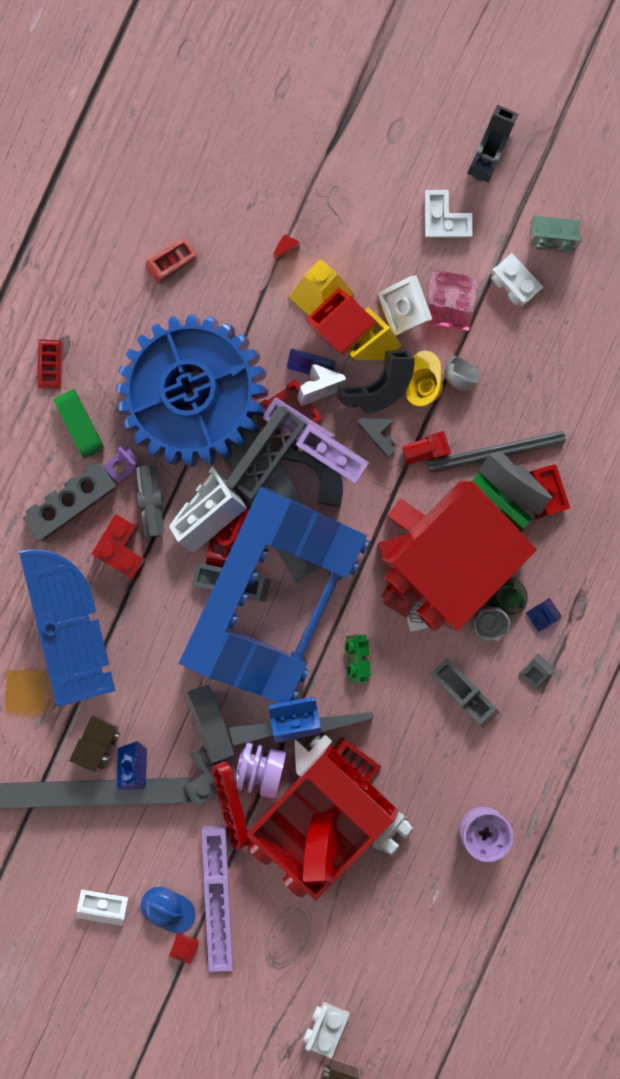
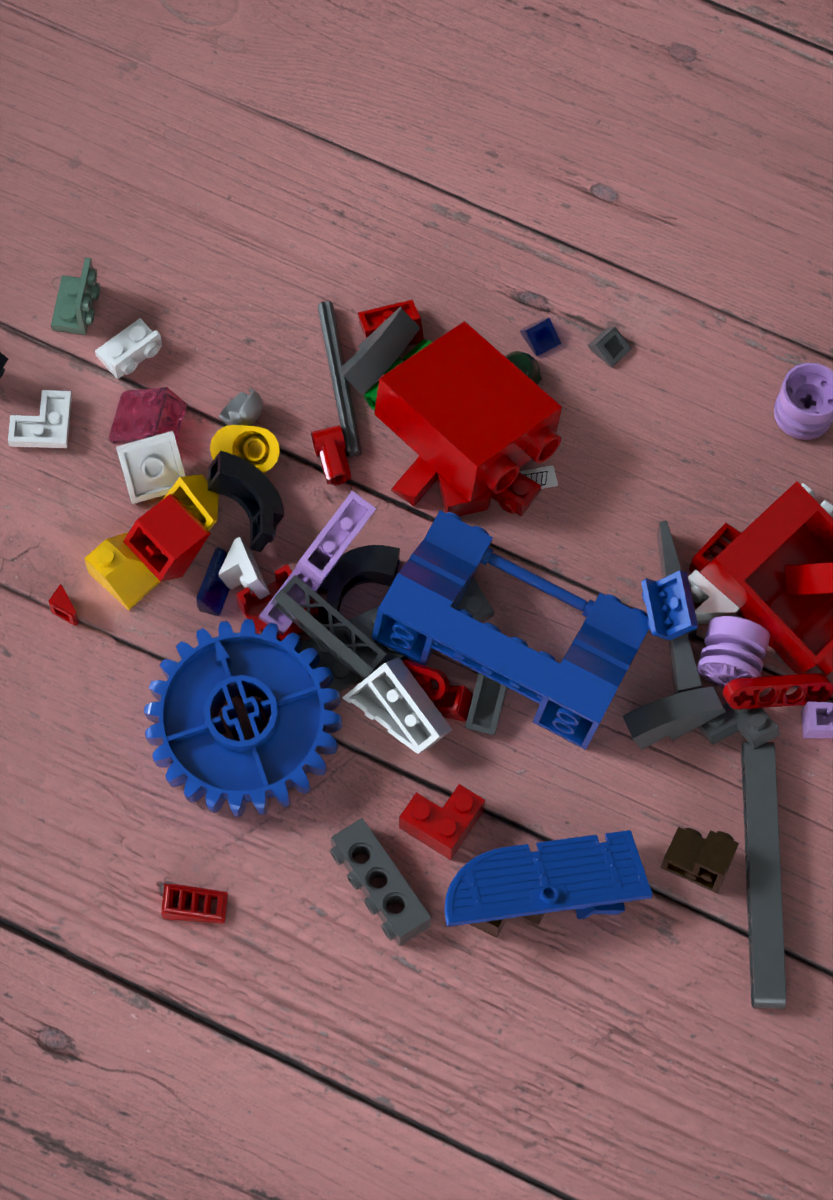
camera: 90 degrees left, 20 degrees down
clear yellow piece [6,668,46,714] -> none
green beam [53,388,105,459] -> none
medium lavender bracket [104,447,139,484] -> none
clear blue slope [116,741,147,790] -> none
dark grey piece [136,465,165,537] -> none
red slope [145,237,198,284] -> none
green hinge [344,634,371,683] -> none
dark grey slope [357,418,396,458] -> none
dark grey slope [431,658,500,728] -> none
light grey hair [473,606,511,641] -> none

